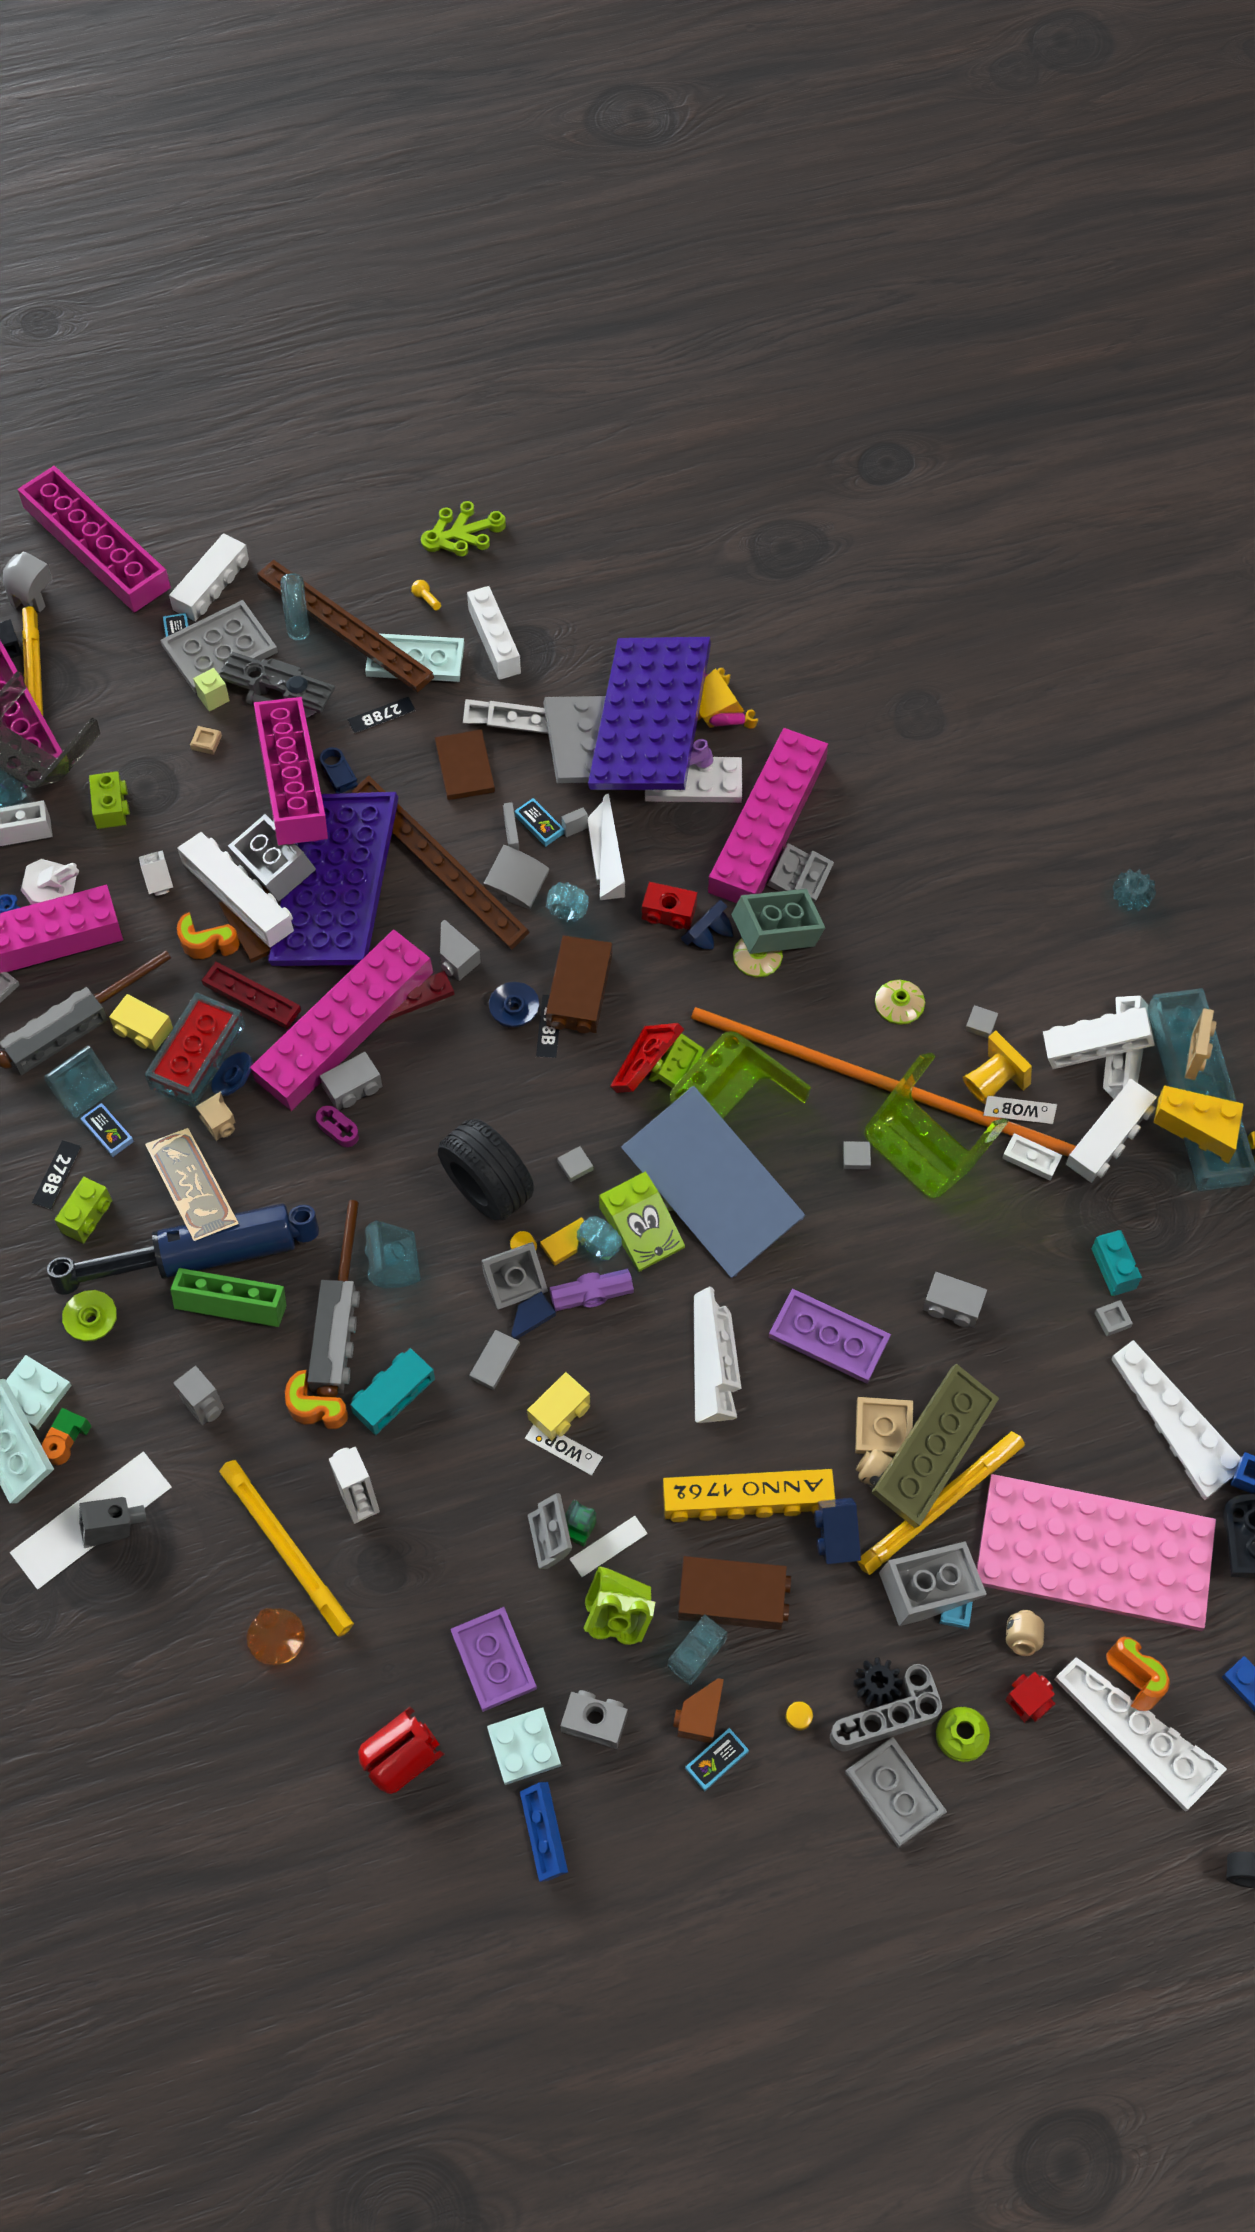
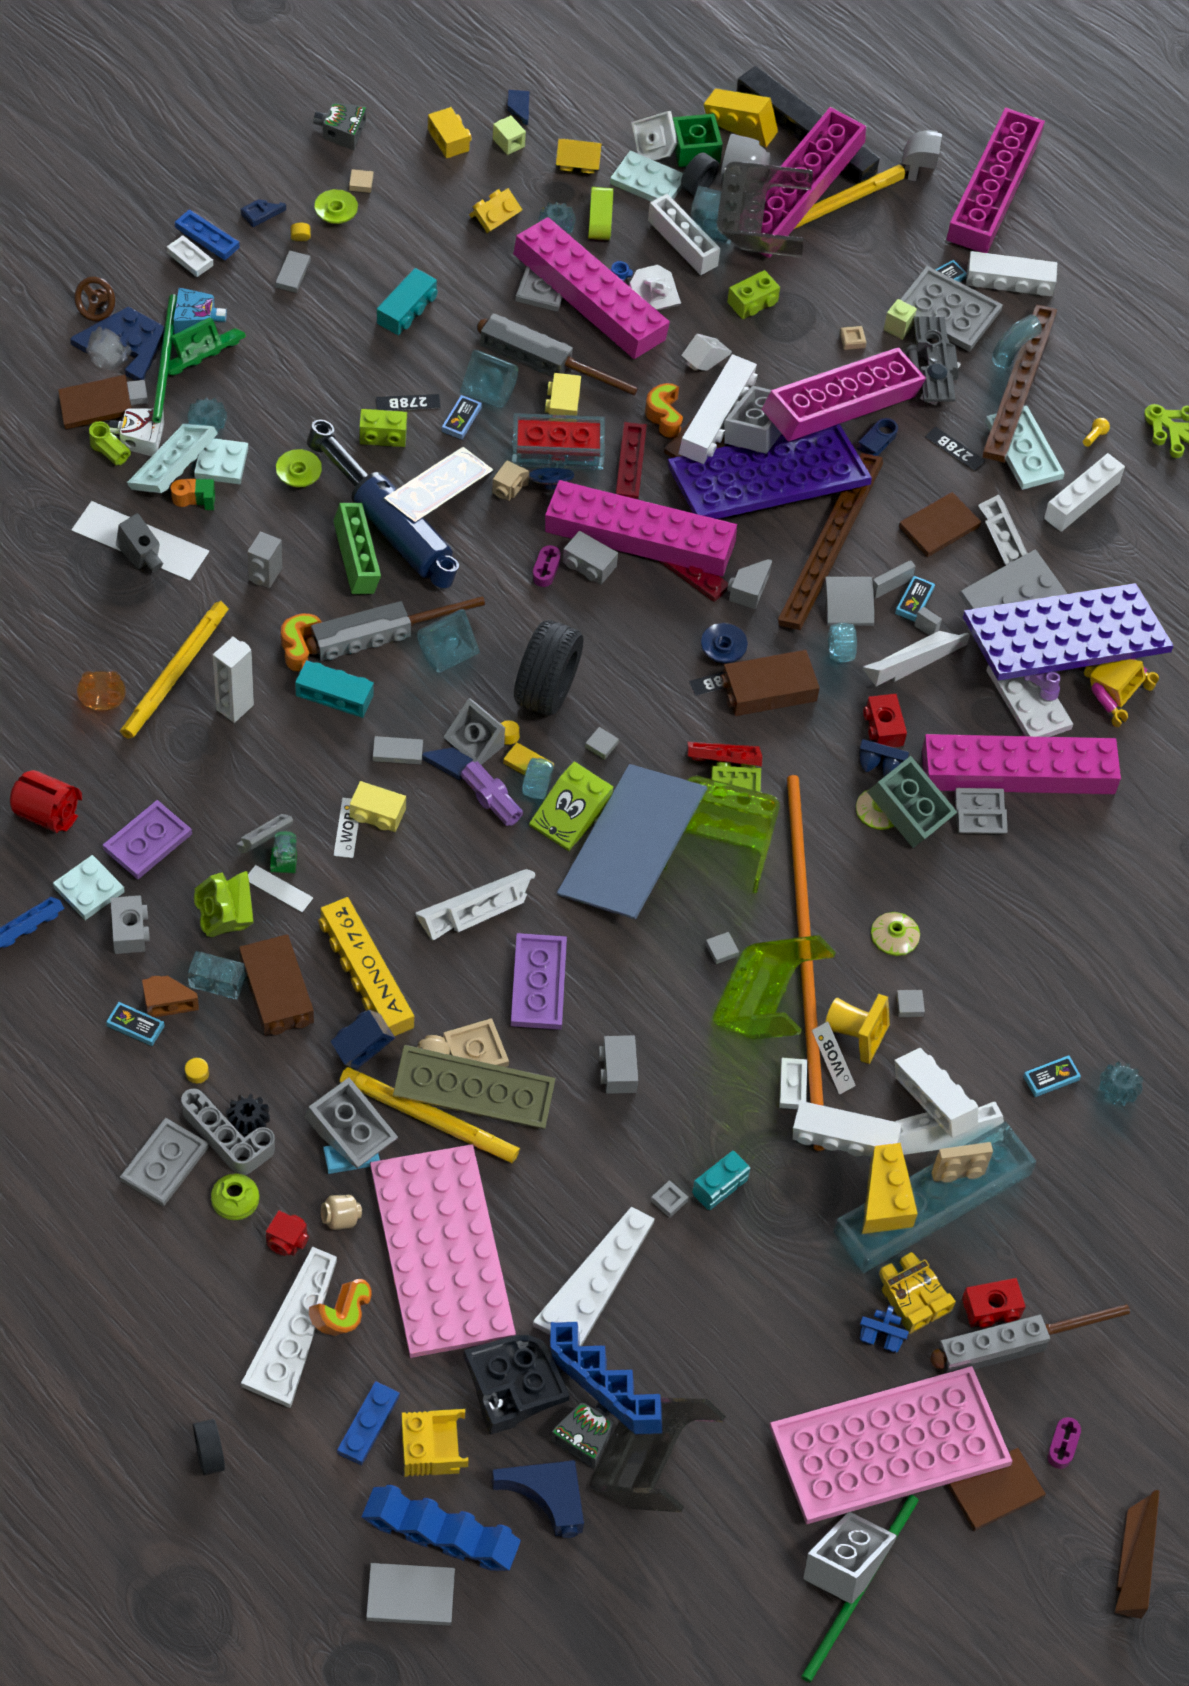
camera: 60 degrees right, 5 degrees down
none -> tile [1023,1056,1081,1097]

